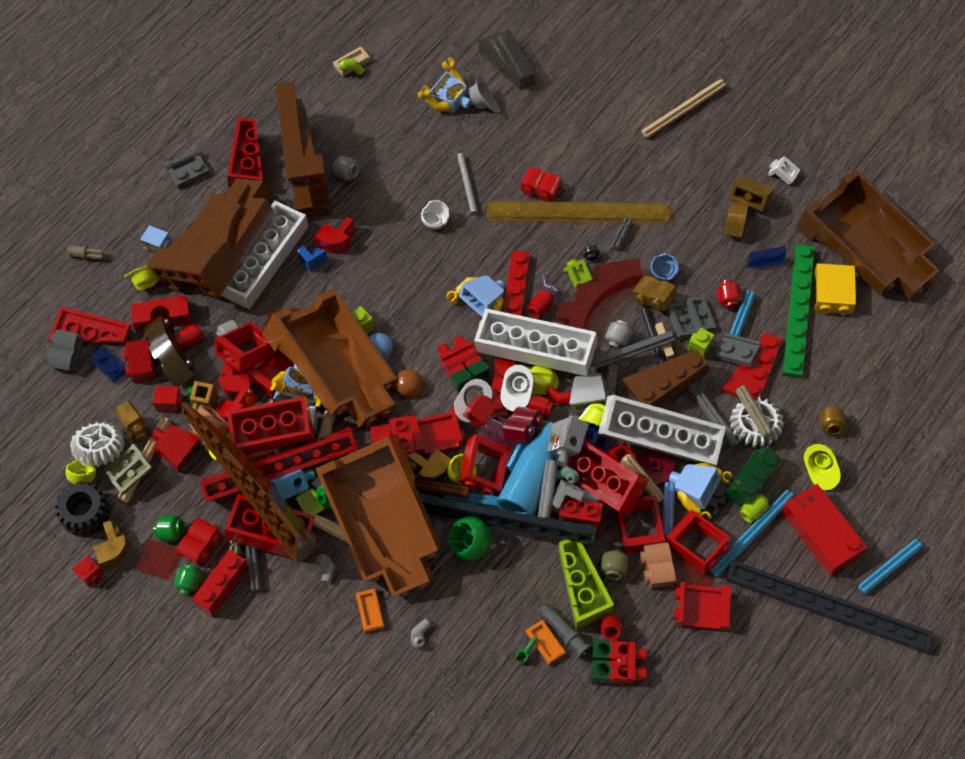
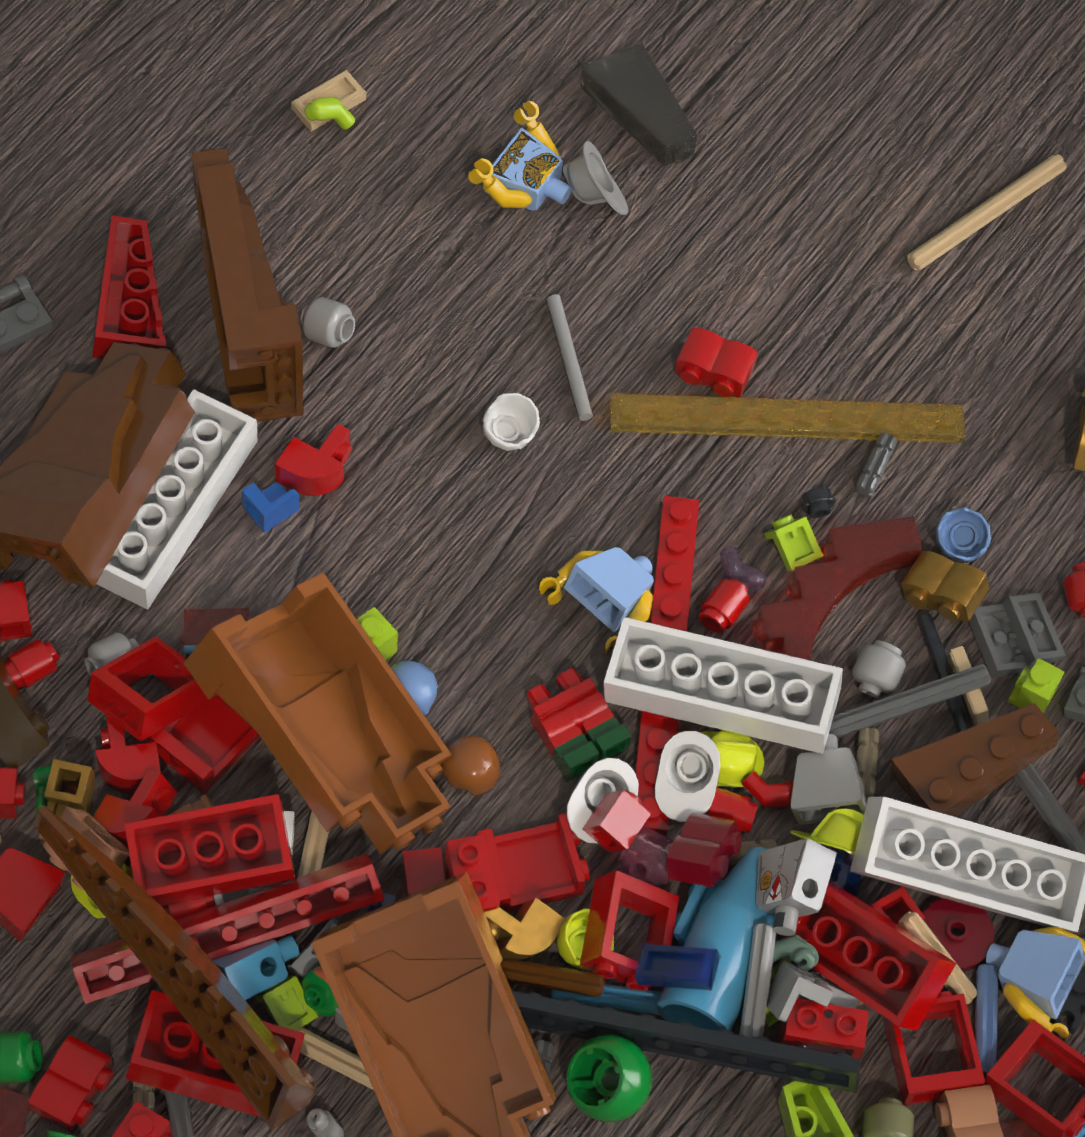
camera: 10 degrees left, 0 degrees up
torso [270,363,324,407] -> none
none -> clear blue tile [635,944,721,991]

